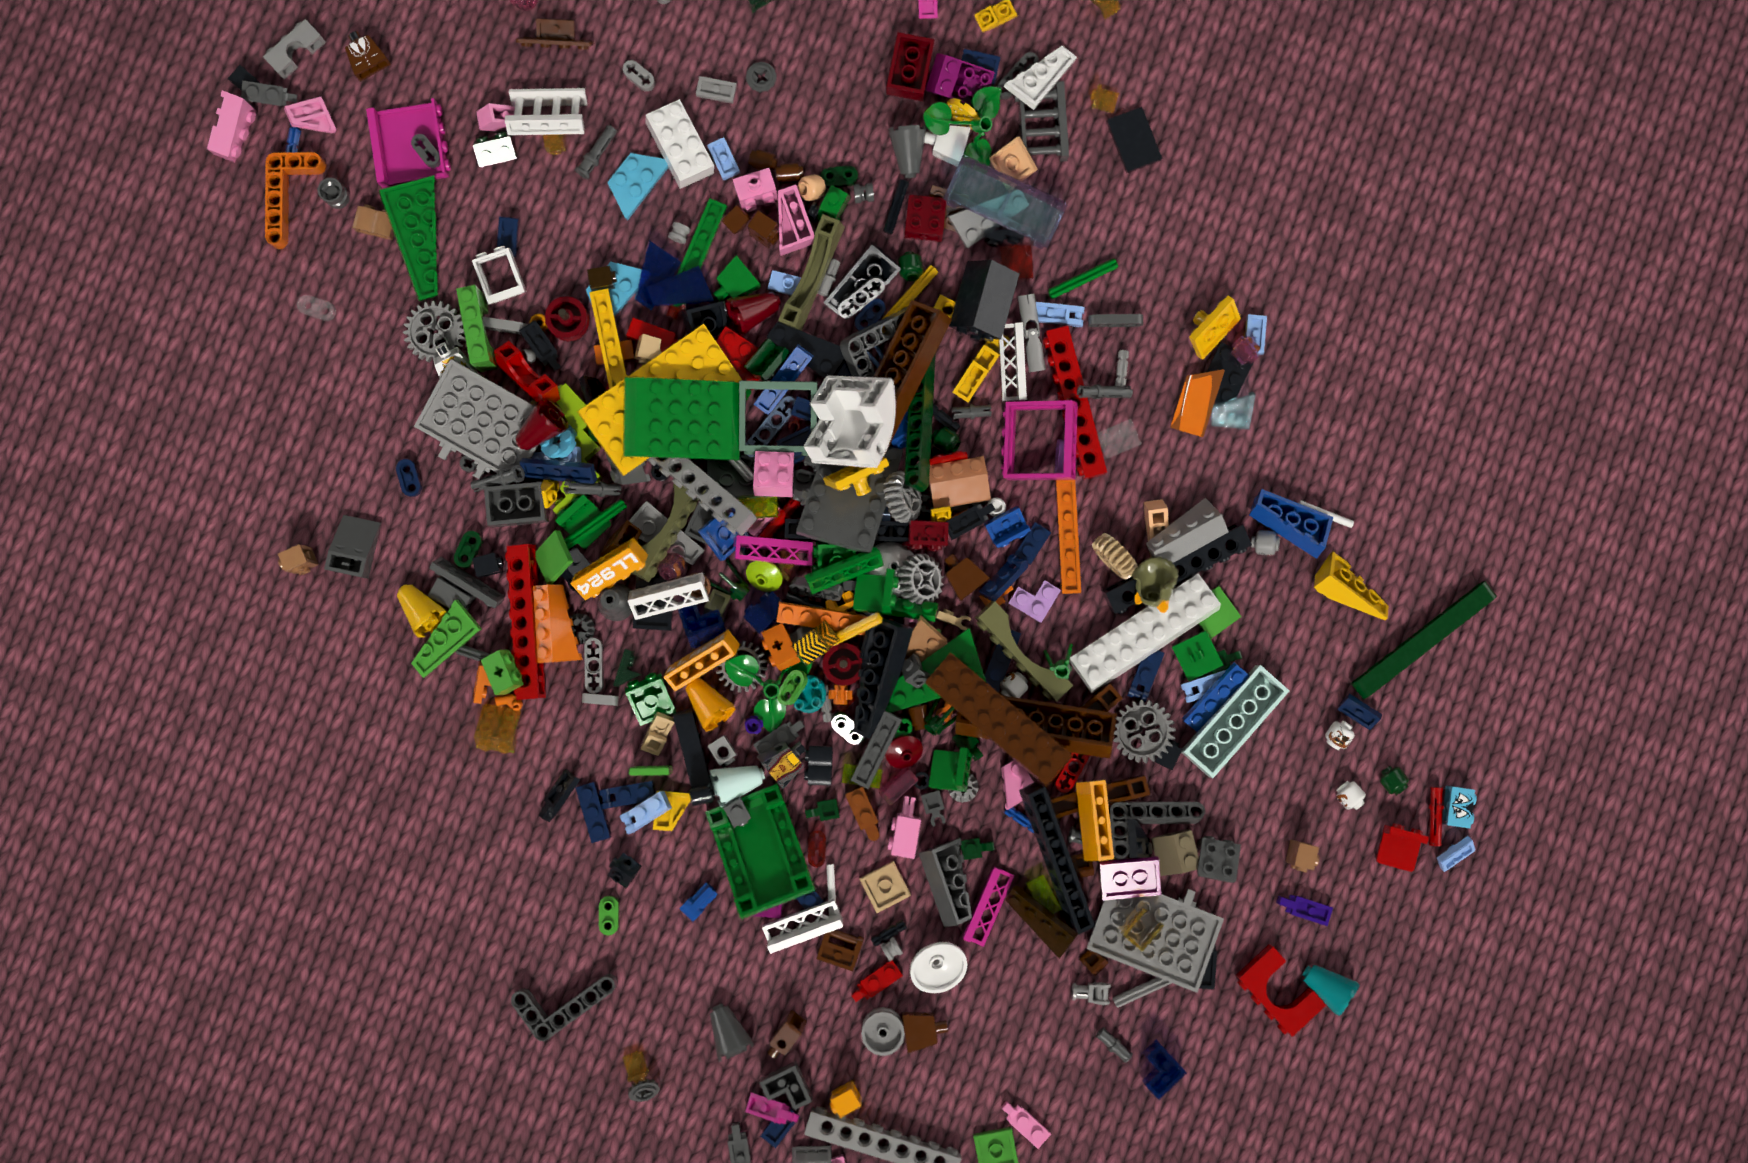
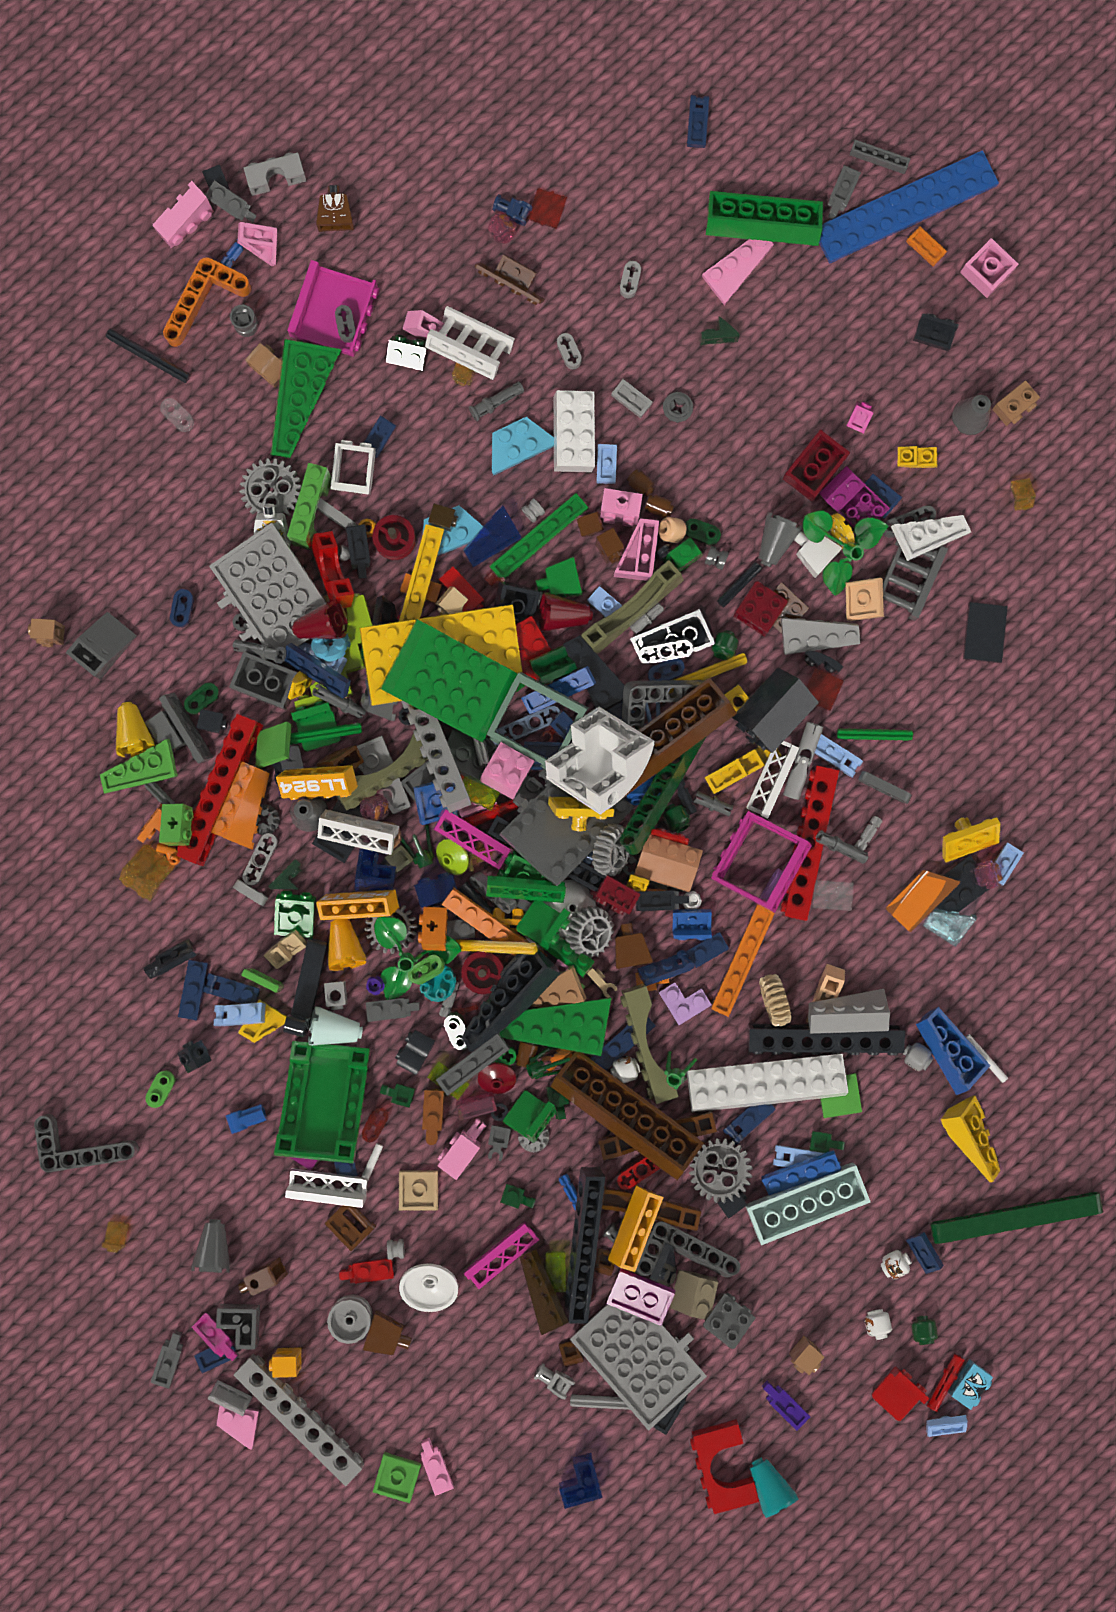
camera: 25 degrees right, 0 degrees up
dark grey gear [628,1079,659,1102] -> none
clear blue wing [646,266,714,306] -> none
dark grey bracket [723,797,751,827] -> none
torso [757,741,806,789] -> none
piece [792,621,840,666] -> none
orange gear [828,685,853,705] -> none
black axle [871,920,907,946] -> none
dark grey bracket [902,654,931,688] -> none
dark grey wedge [919,838,972,927] -> none
reddish brown brick [925,653,1072,787] -> none
clear light blue windscreen [943,155,1068,249] -> none
bright pink wing [1001,760,1034,810] -> none
clear yellow bracket [1090,84,1119,113] -> none
dark grey pin [1096,1027,1133,1063] -> none
clear yellow piece [1120,907,1164,952] -> none
olive hair [1132,556,1178,613] -> none
green piece [1172,630,1224,681] -> none
none -> black axle [106,329,190,383]

